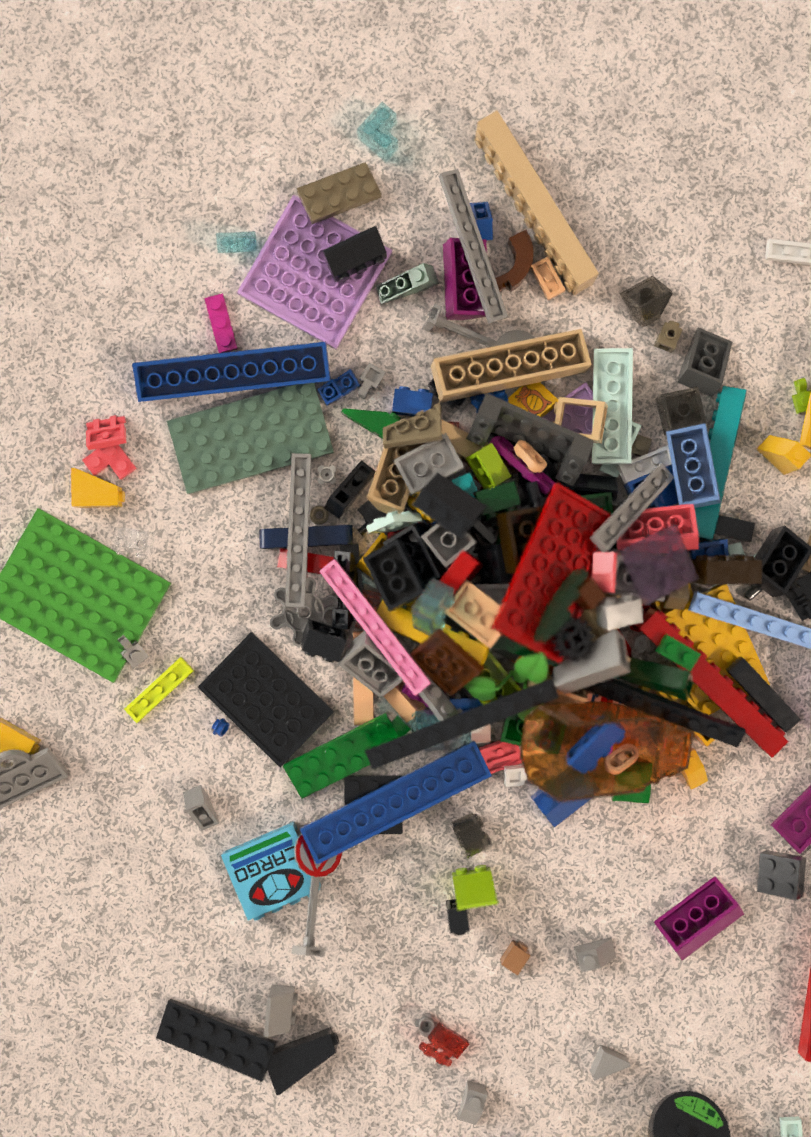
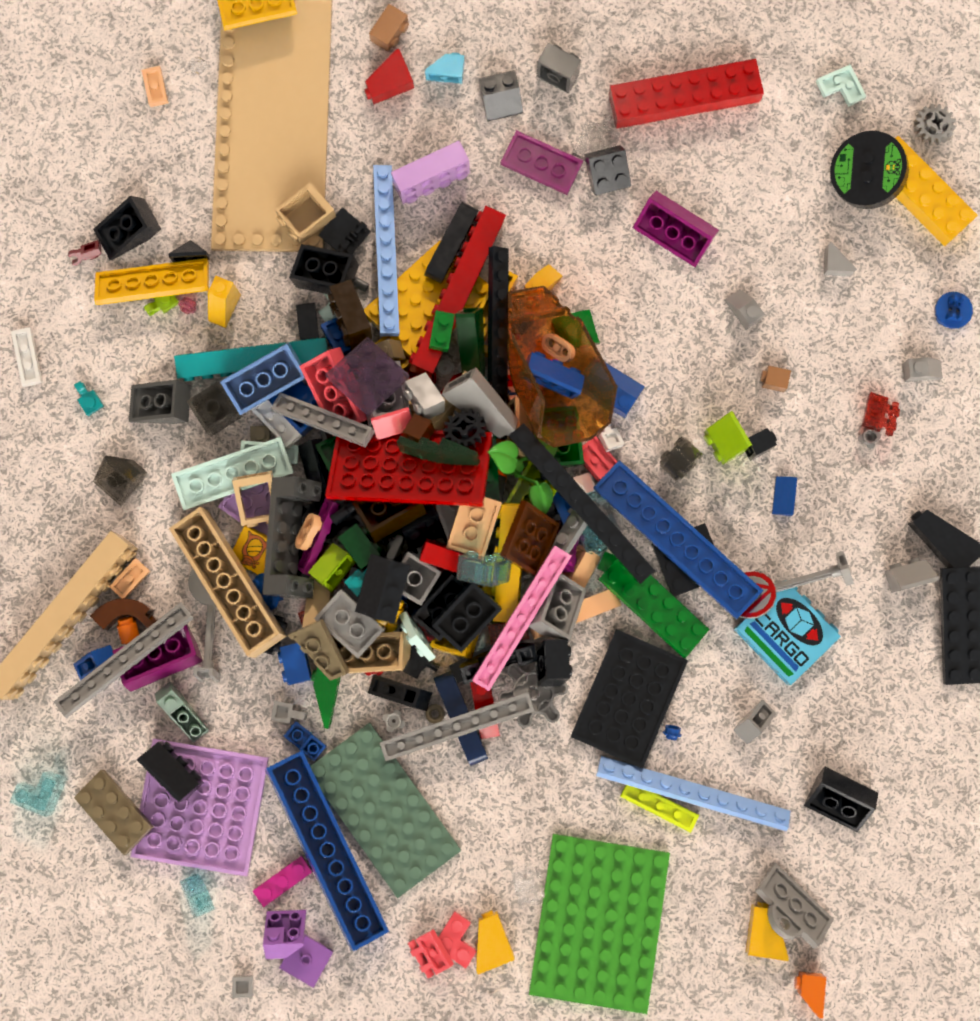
camera: 110 degrees left, 5 degrees down
light grey plate [117,635,149,669] -> none
dark tan brick [654,321,683,353] -> none
none -> teal plate [74,381,105,416]
none -> orange brick [117,616,139,645]
none -> clear pink plate [178,297,197,314]
none -> light grey plate [232,975,254,998]
none -> medium lavender slope [263,910,306,959]
none -> medium lavender plate [279,934,334,988]
none -> light blue plate [596,756,791,831]
none -> blue slope [772,476,797,517]
none -> black slope [804,766,879,832]

